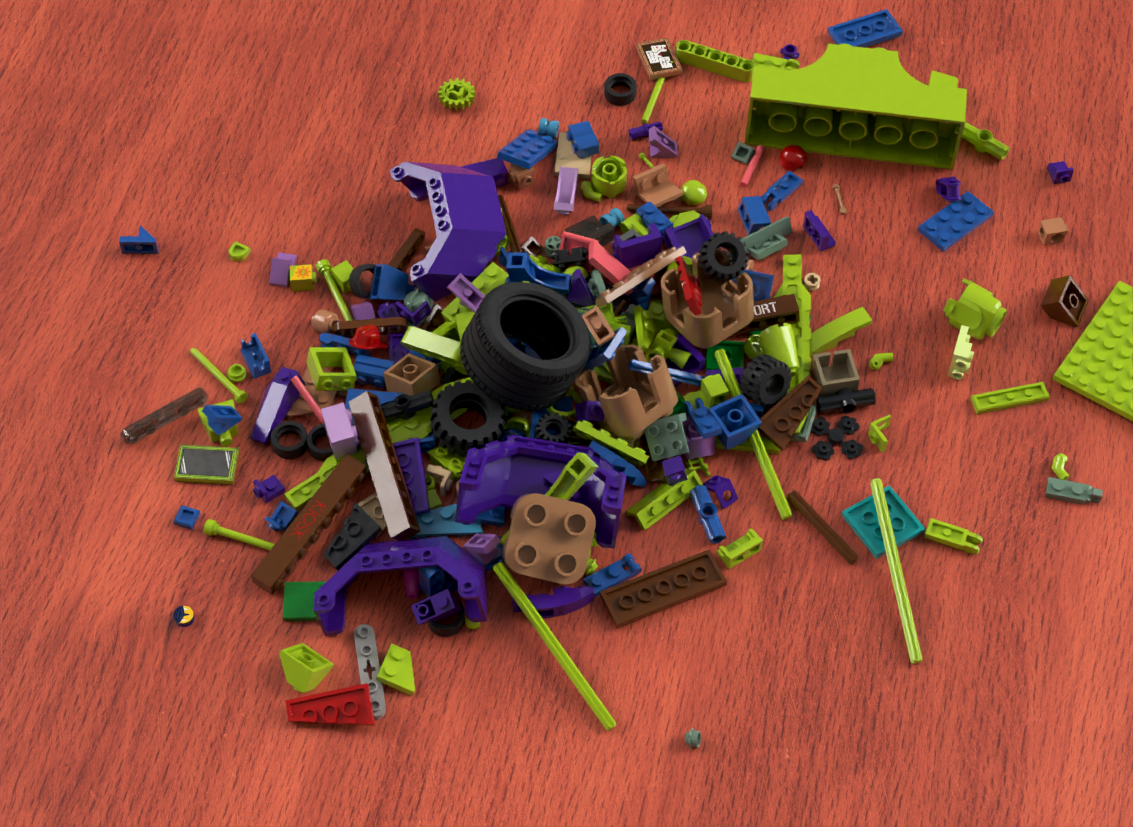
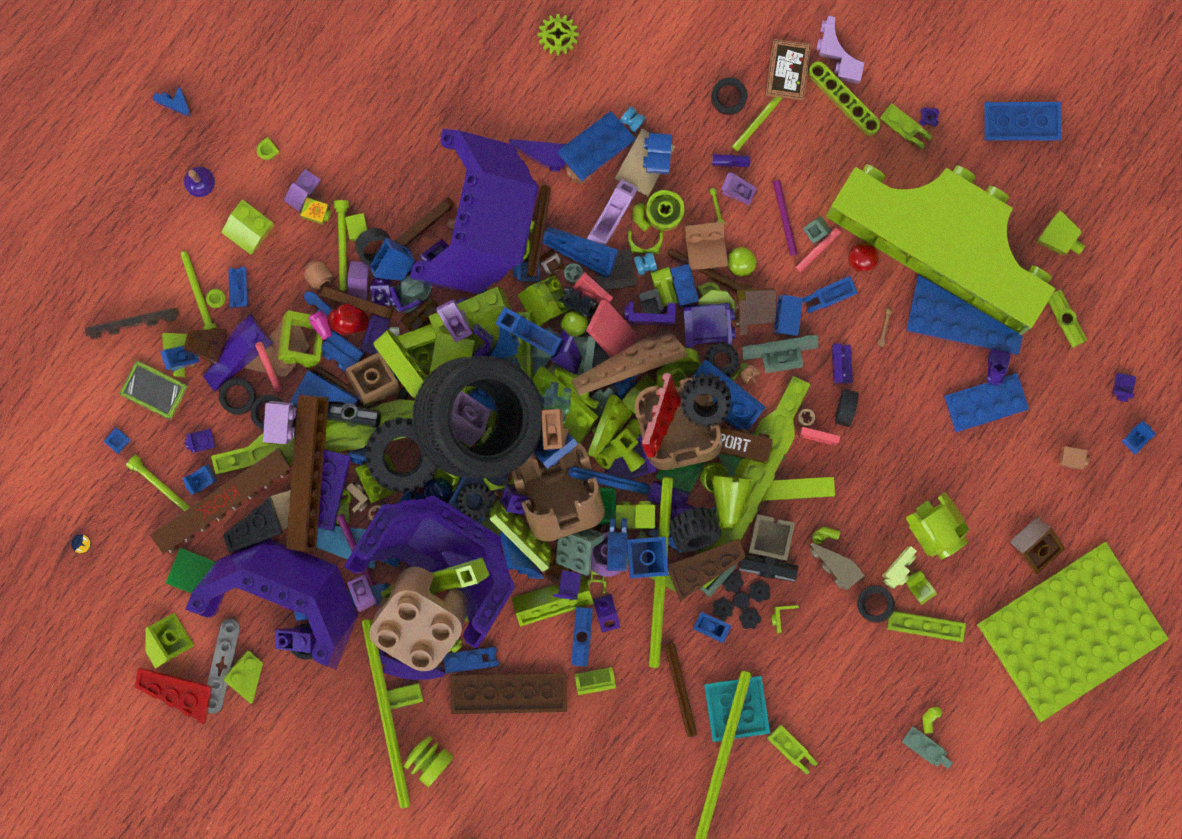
camera: 20 degrees right, 30 degrees up
none -> reddish brown wing [183,329,227,364]
none -> dark purple piece [184,167,215,197]
none -> lime slope [221,200,275,256]
none -> dark pink cone [309,310,332,340]
none -> magenta bar [336,514,375,586]
none -> lime plate [387,683,424,710]
none -> lime wheel [403,735,455,788]
none -> blue wing [542,227,618,279]
none -> lime cap [628,230,663,254]
none -> blue slope [693,612,732,643]
none -> reddish brown bracket [734,288,776,335]
none -> magenta bar [773,180,797,256]
none -> coral tile [798,427,840,446]
none -> dark tan slope [809,543,865,590]
none -> lavender arch [816,16,865,84]
none -> black tyre [835,389,859,427]
none -> black tyre [857,585,895,623]
none -> blue wing [906,275,1023,355]
none -> lime bracket [906,571,937,605]
none -> blue bracket [1121,421,1156,455]

